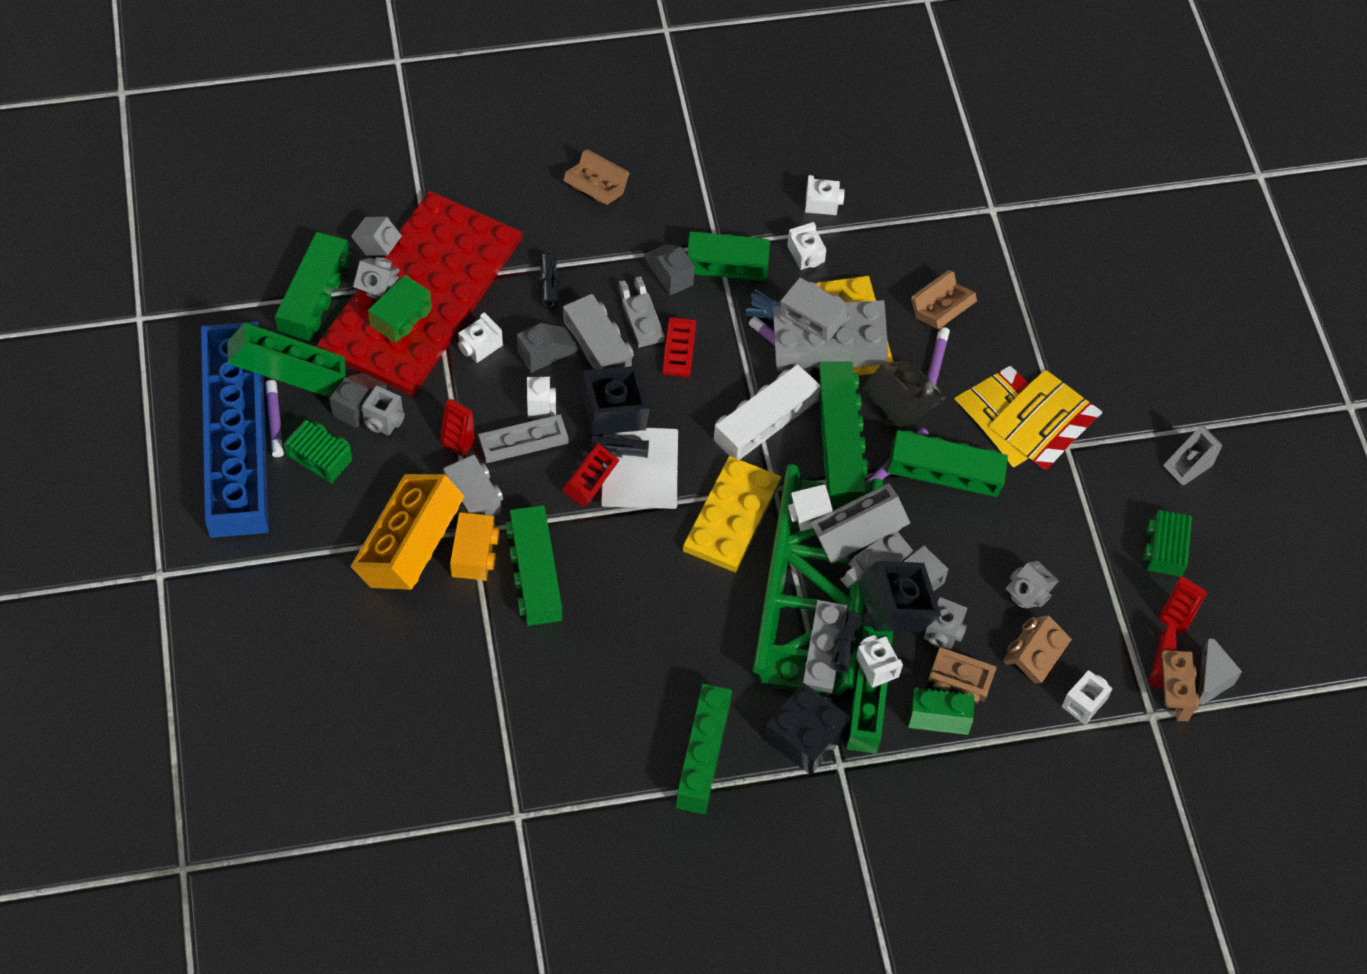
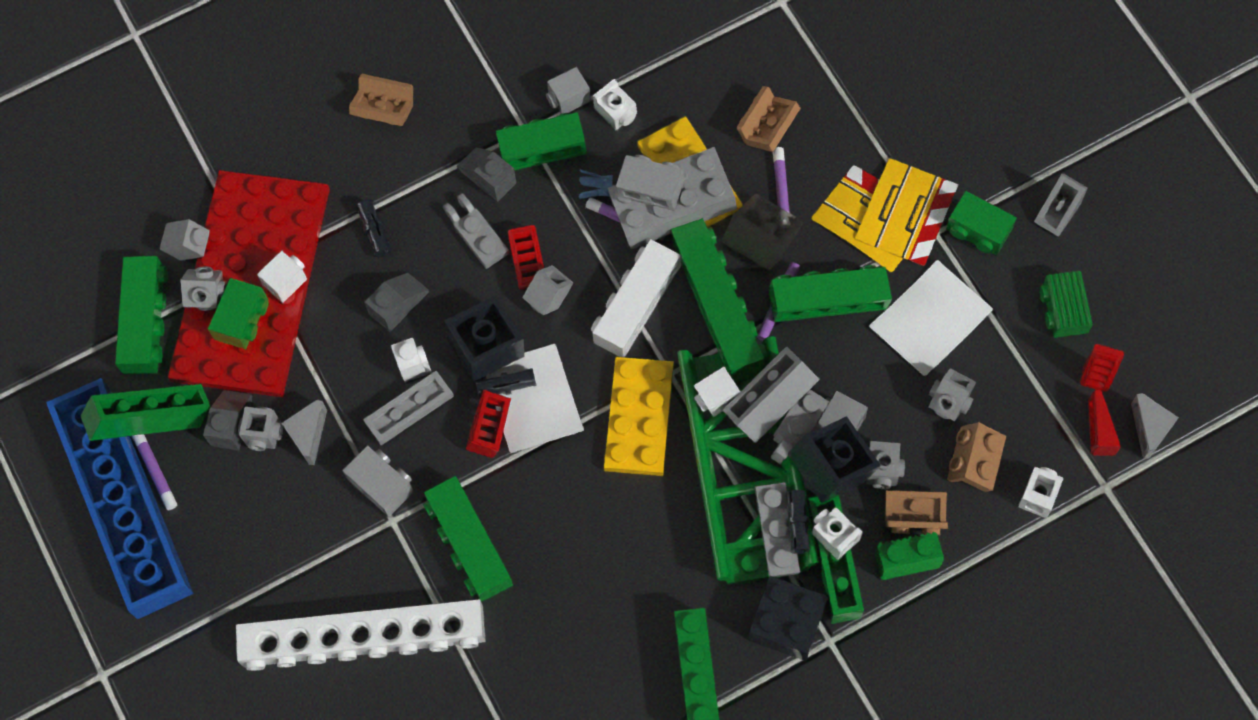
camera: 10 degrees left, 10 degrees up
green brick [284,420,352,483] -> none
light orange brick [350,474,465,590] -> none
red slope [441,398,475,456] -> none
light orange brick [450,512,499,581] -> none
white brick [458,312,503,363] -> none
light grey brick [563,294,634,370] -> none
white brick [805,175,845,215] -> none
medium nougat bracket [1161,651,1199,721] -> none
none -> white brick [236,599,486,671]
none -> white brick [257,251,307,303]
none -> light grey slope [281,400,327,465]
none -> light grey brick [522,265,573,315]
none -> light grey brick [546,67,591,114]
none -> white sticker [869,260,993,376]
none -> green brick [946,191,1017,256]

